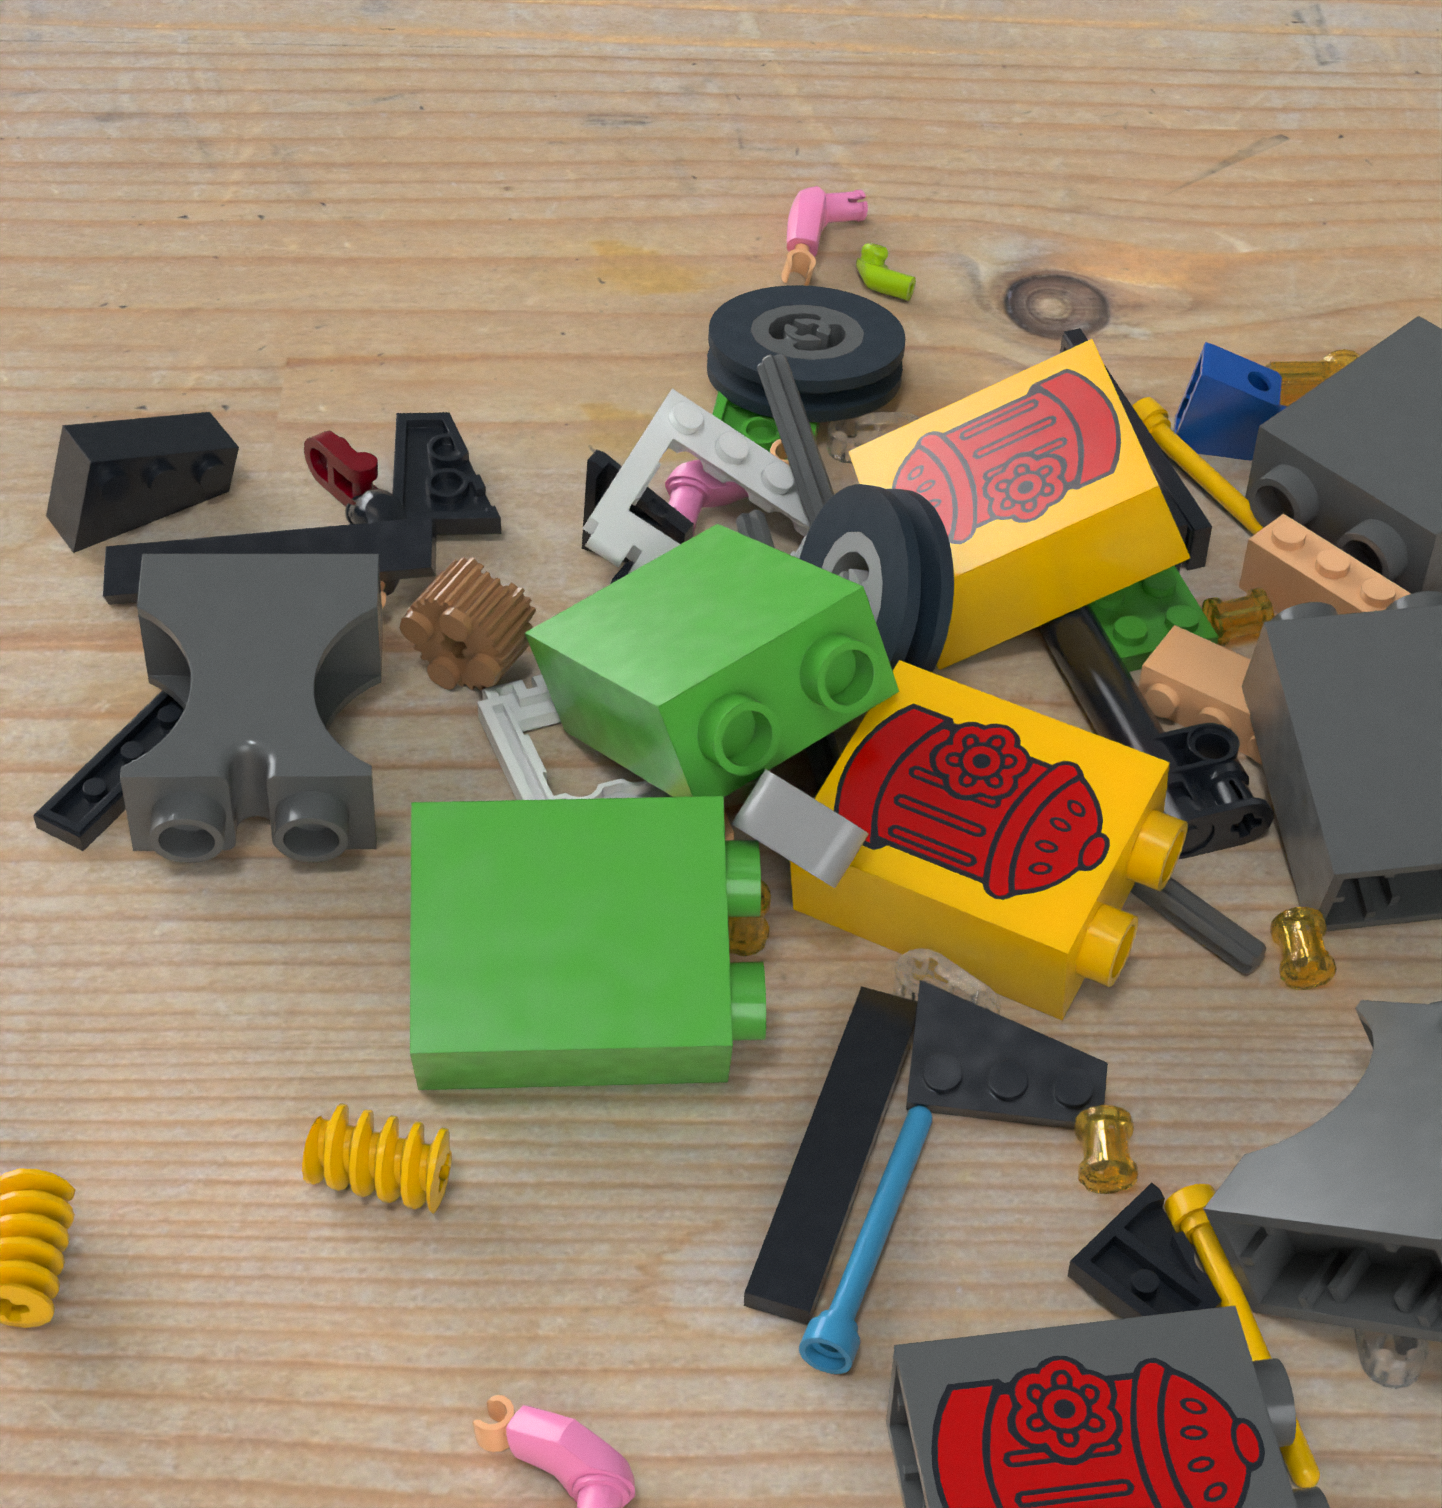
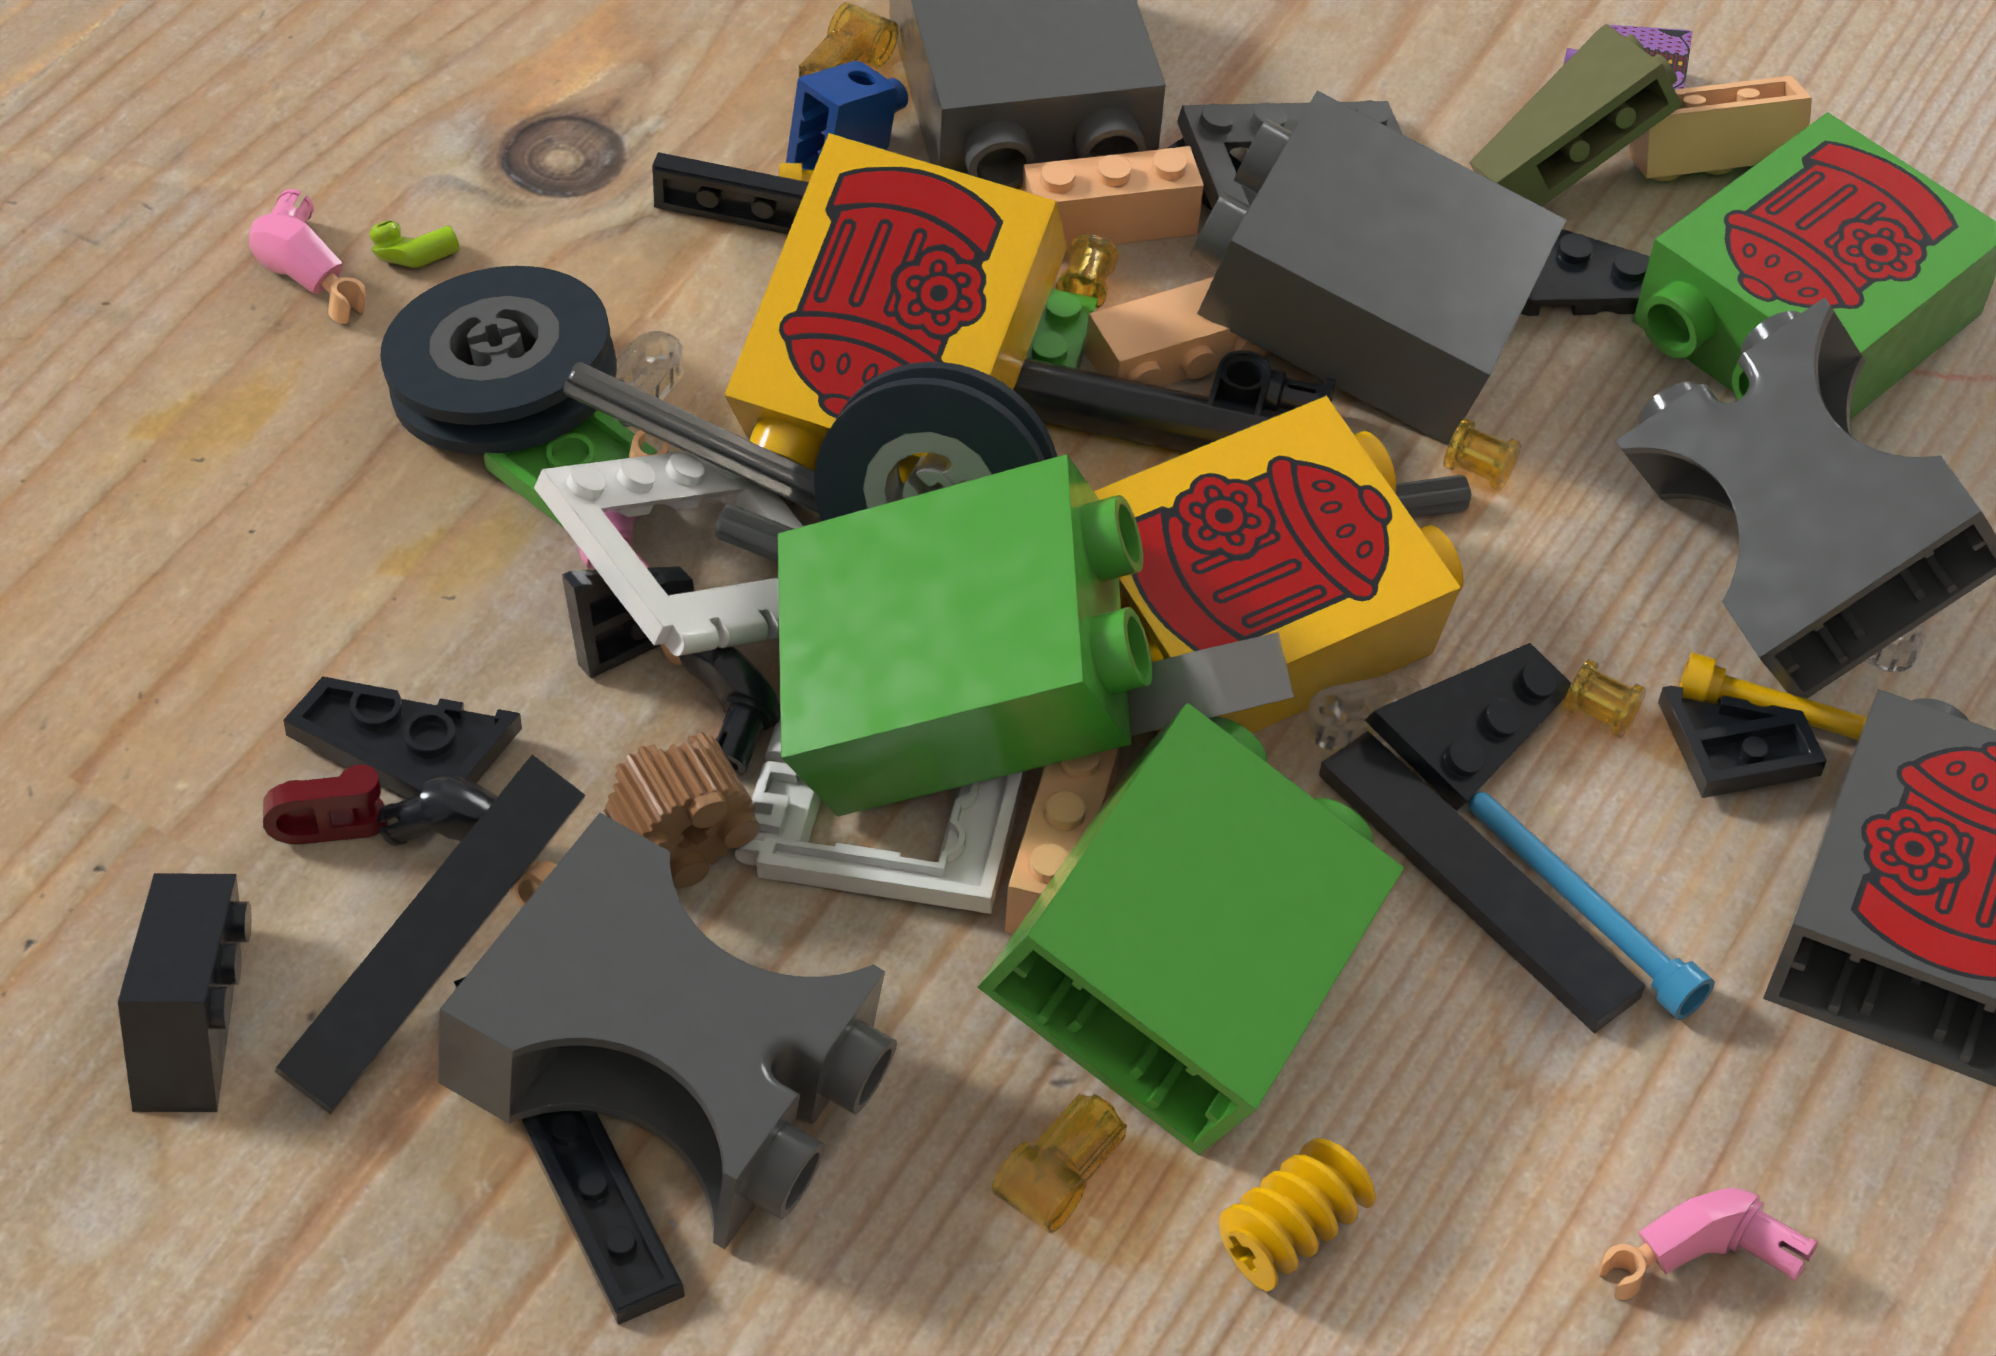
camera: 60 degrees left, 5 degrees up
none -> clear yellow piece [991,1093,1127,1233]

